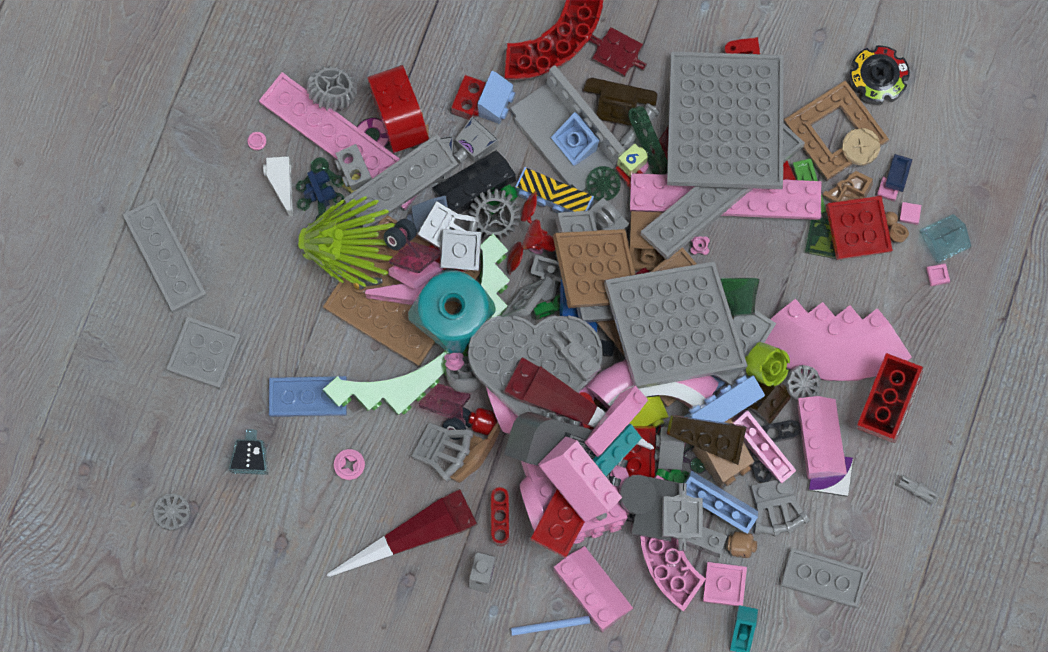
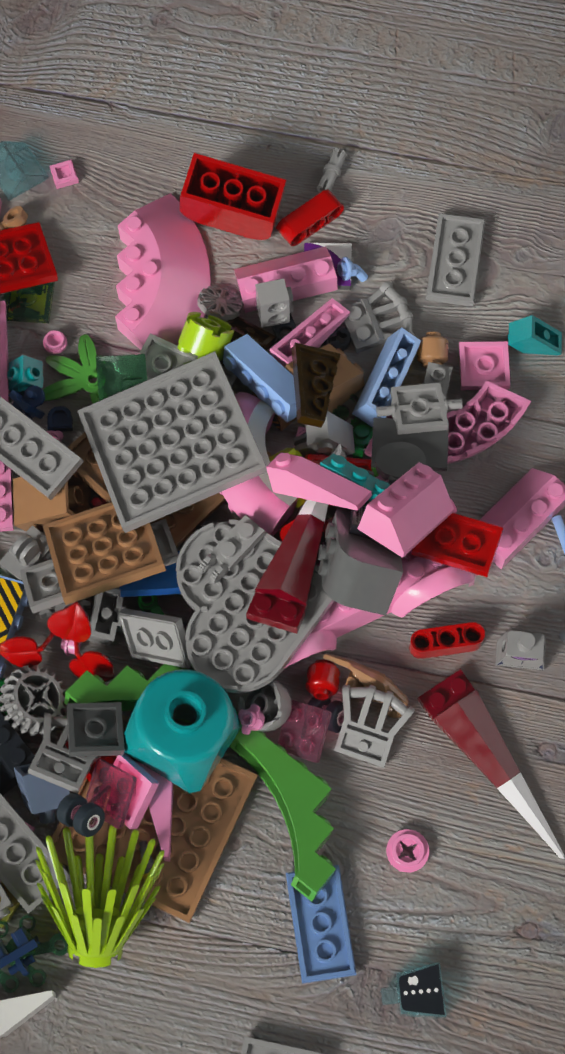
camera: 100 degrees left, 5 degrees down
none -> teal brick [7,355,44,395]
none -> dark blue hips [8,385,45,420]
none -> bright pink plate [43,330,68,354]
none -> bright green plant [43,334,106,401]
none -> dark blue tile [47,406,73,432]
none -> light grey brick [255,279,293,328]
none -> red beam [276,189,344,247]
none -> light blue plate [337,257,368,282]

